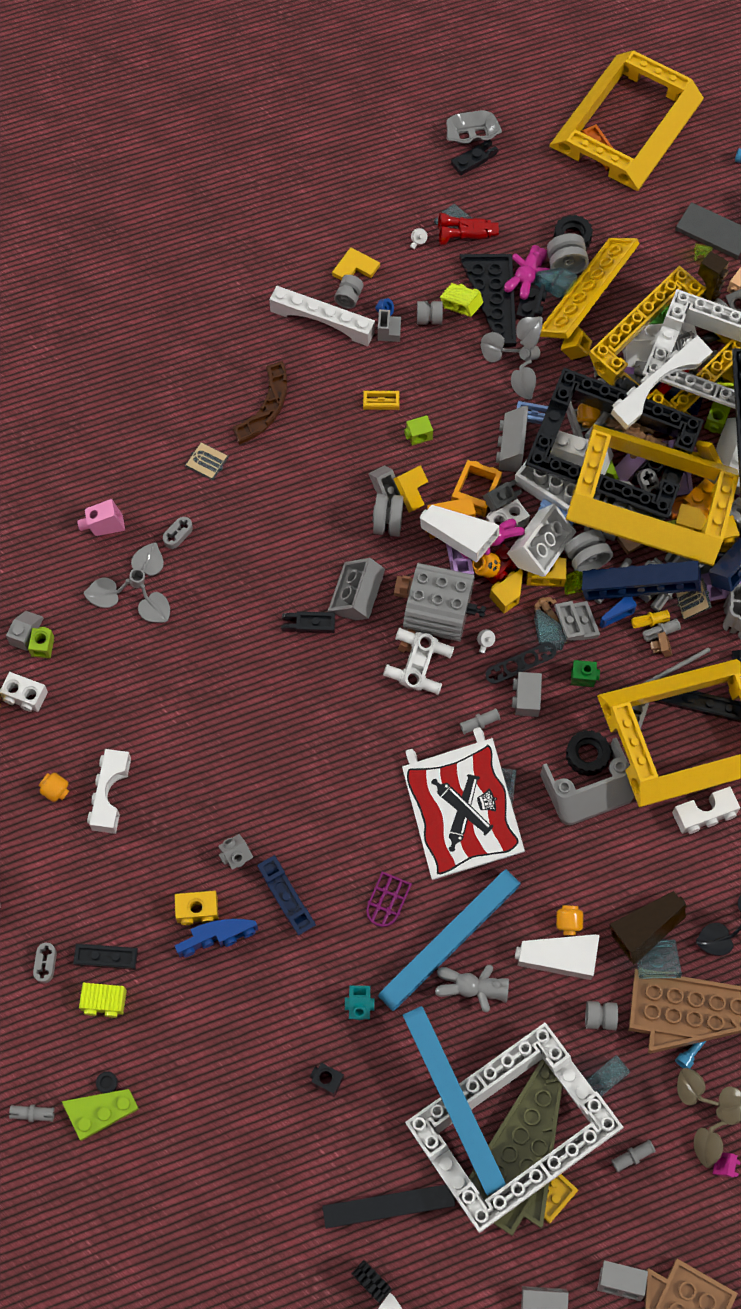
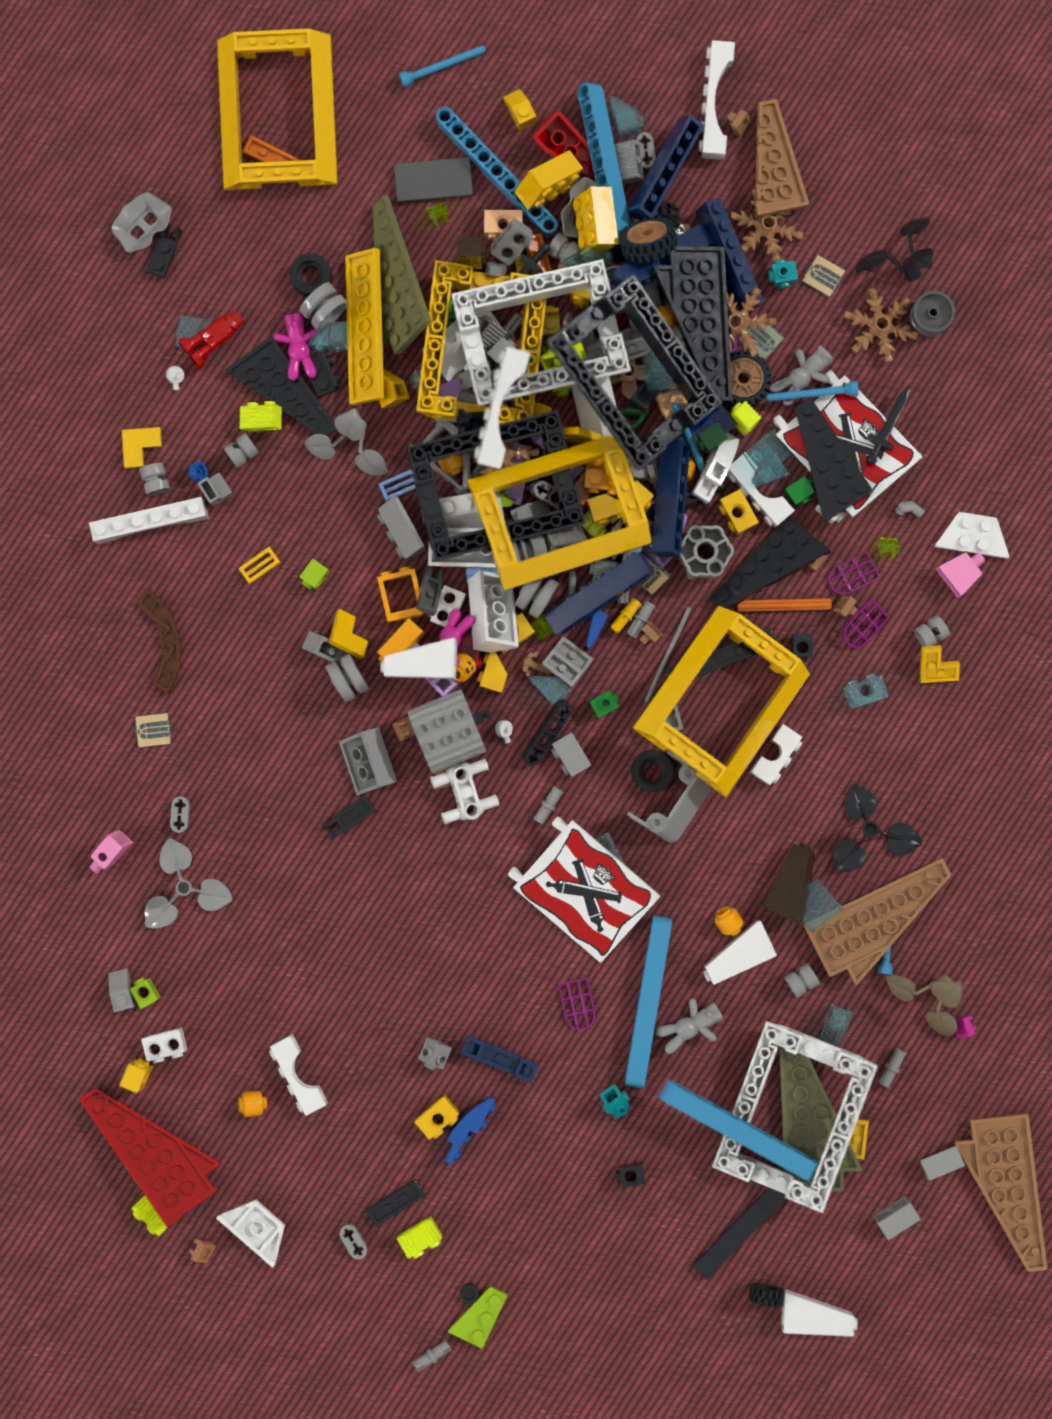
camera: 35 degrees left, 20 degrees up
none -> olive wing [373,195,432,355]

